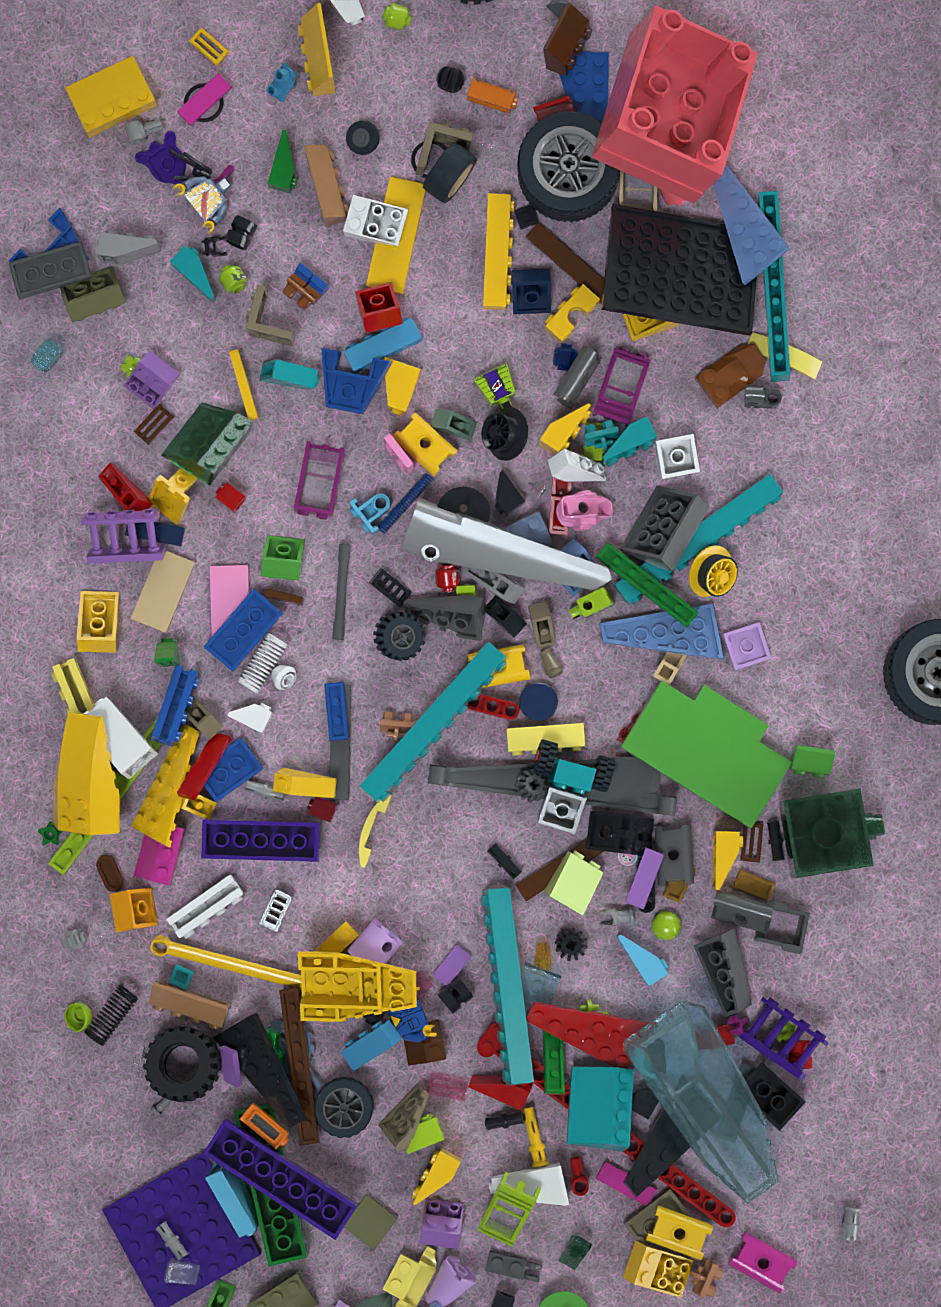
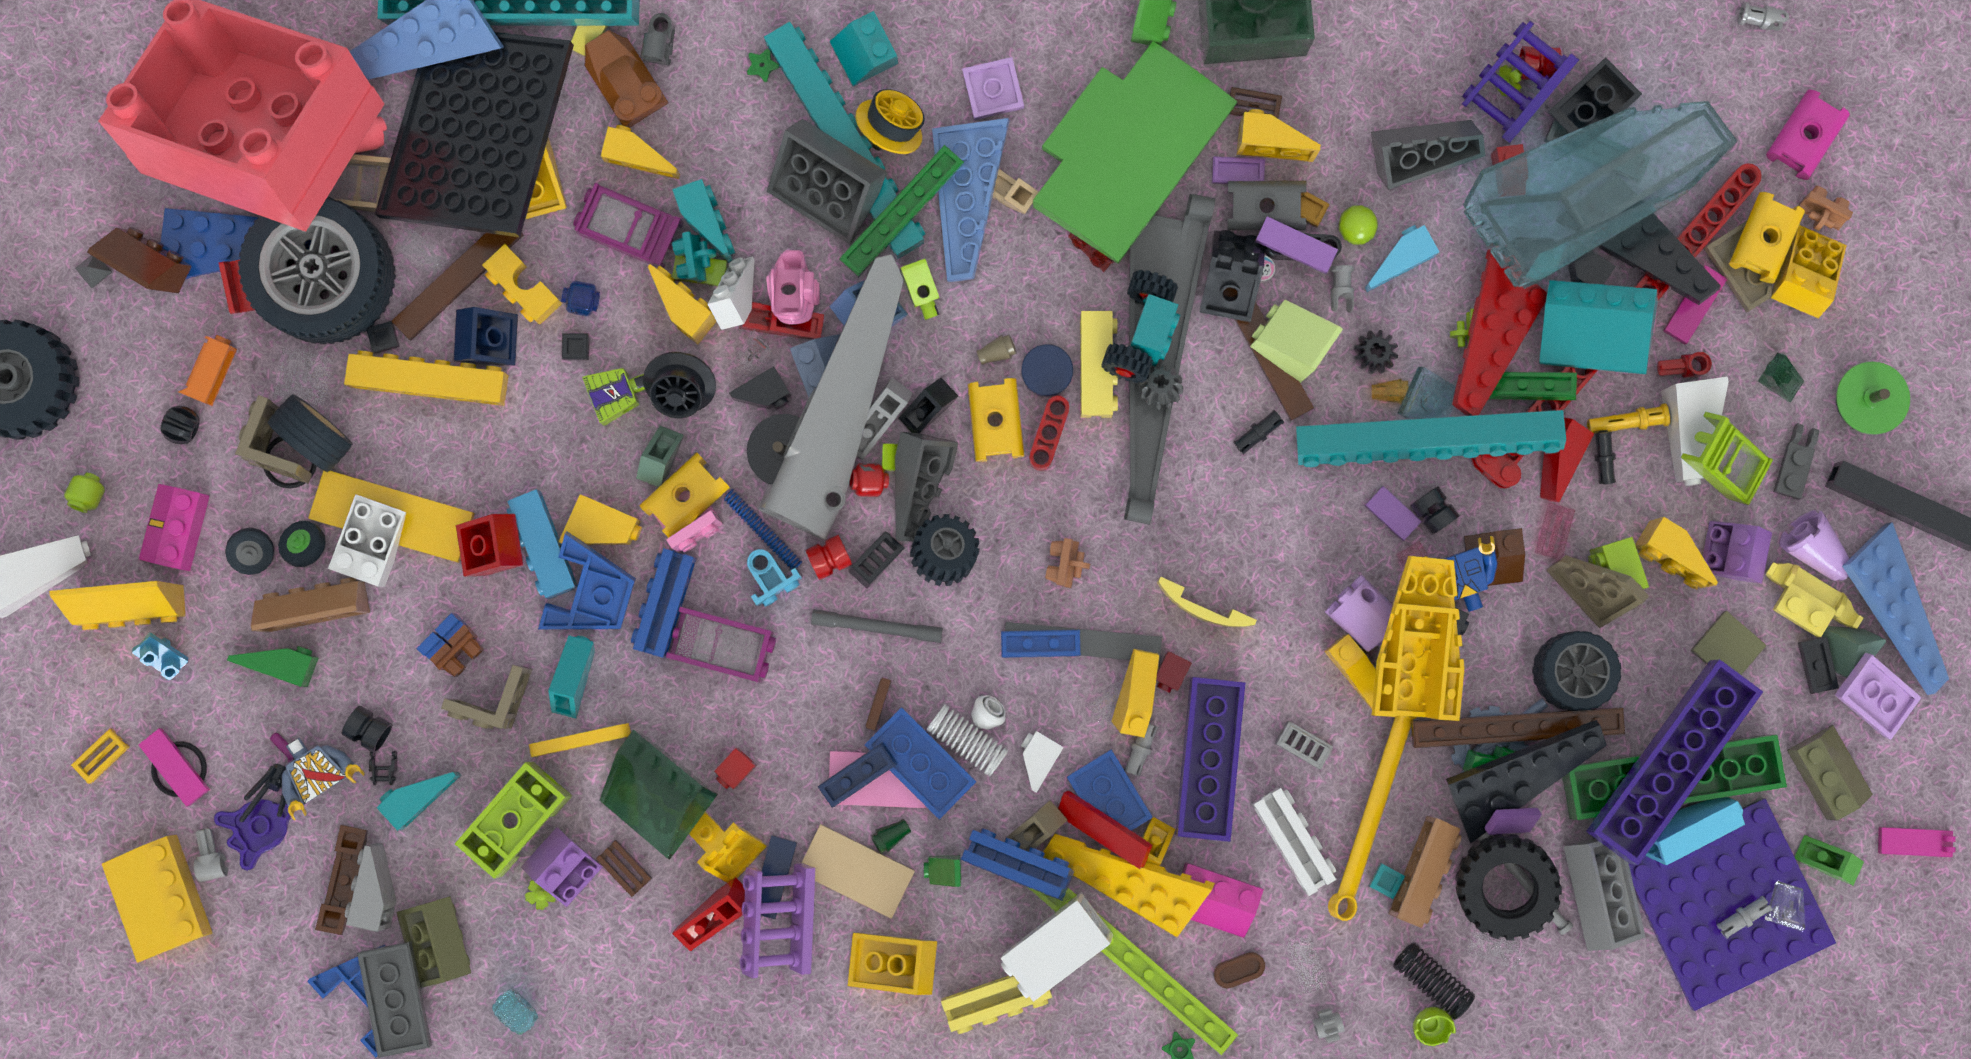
camera: 85 degrees left, 0 degrees up
yellow wedge [53,712,120,835] -> none
light orange slope [109,888,158,933] -> none
lime head [219,264,247,294] -> none
orange window [240,1102,290,1149] -> none
bright green slope [261,535,305,581] -> none
dark azure brick [341,1020,402,1071] -> none
teal brick [360,641,507,803] -> none
dark tan slope [528,601,556,649] -> none
light grey slope [538,786,587,834] -> none
dark grey piece [553,346,601,409] -> none
white slope [655,434,700,479] -> none
dark grey piece [711,890,774,934] -> none
magenta bar [727,1013,750,1036] -> none
pearl gold tile [733,869,776,901] -> none
dark grey piece [754,900,810,954] -> none
black pin [767,821,785,861] -> none
none -> dark pink slope [139,484,210,571]
none -> black wheel [278,521,326,567]
none -> reddish brown slope [315,825,368,935]
none -> lime plate [455,761,572,879]
none -> black tile [562,333,589,360]
none -> yellow slope [601,125,680,179]
none -> blue brick [631,548,696,658]
none -> green plate [747,49,780,82]
none -> red wheel [805,534,853,580]
none -> dark blue tile [817,742,897,808]
none -> teal slope [829,11,898,87]
none -> dark green cone [870,819,911,853]
none -> medium lavender tile [1212,156,1265,184]
none -> light grey slope [1564,838,1645,951]
none -> black plate [1798,637,1839,694]

